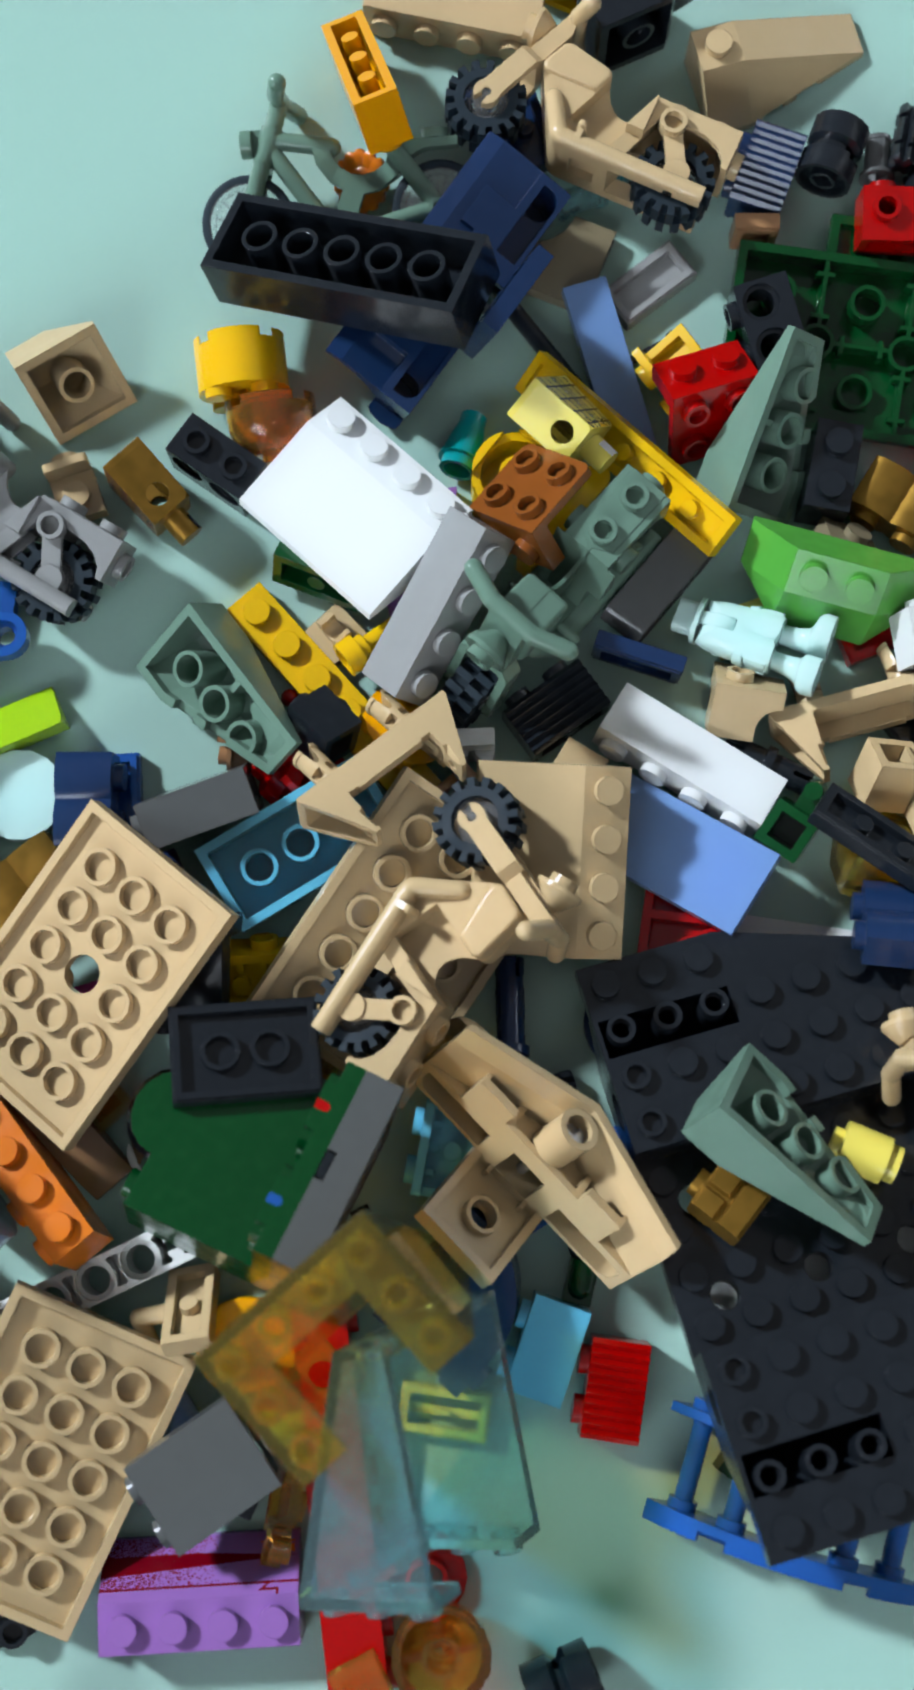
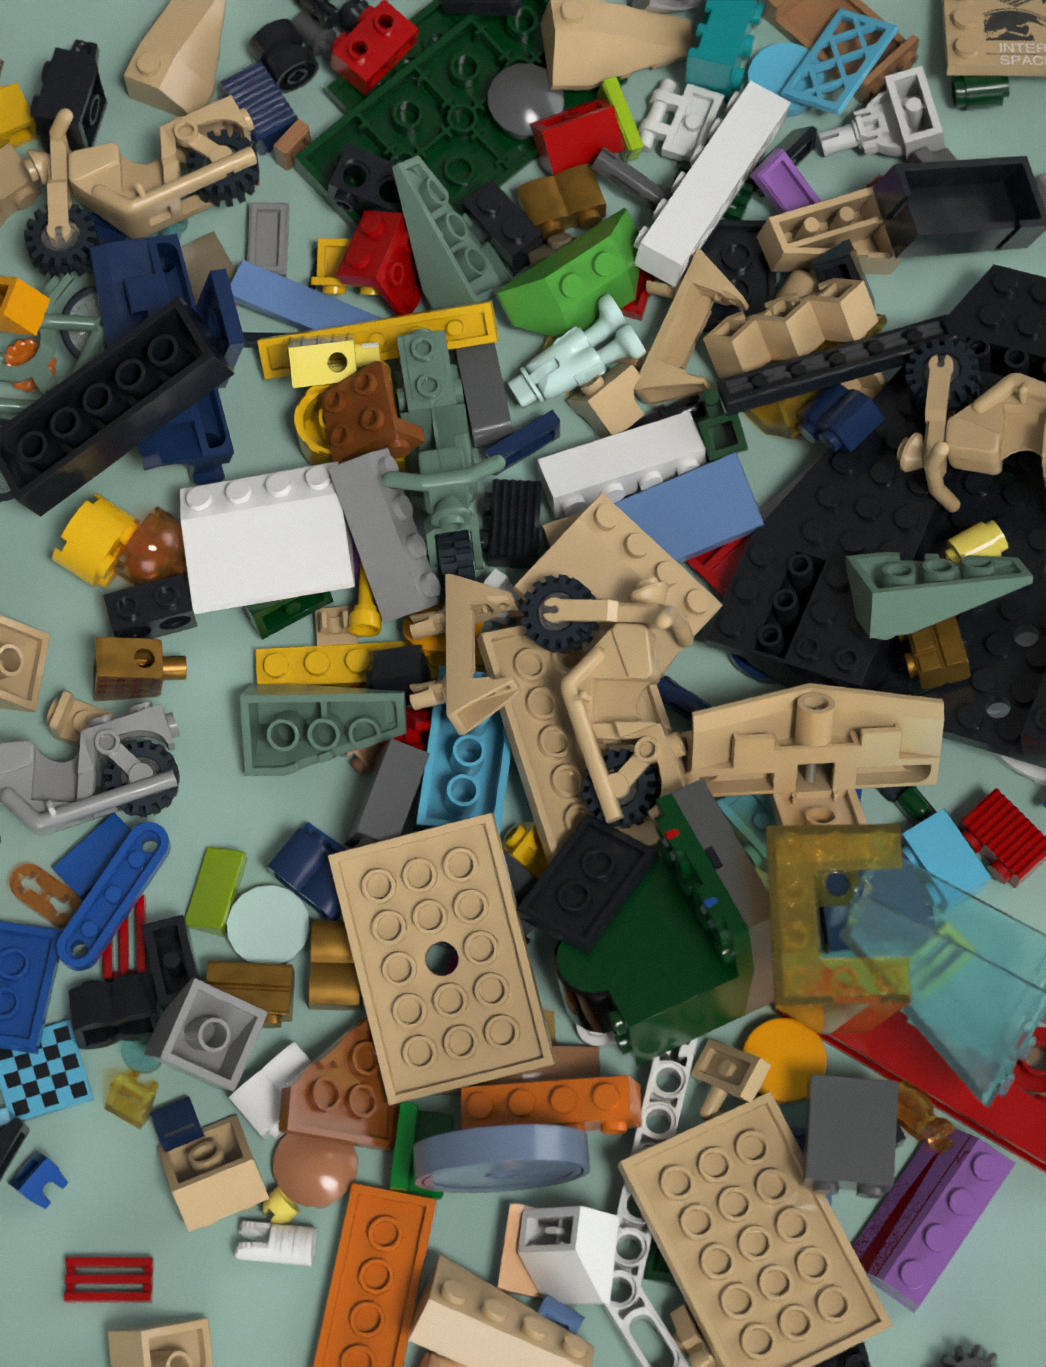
camera: 50 degrees left, 10 degrees down
teal cone [438,409,487,481] -> none

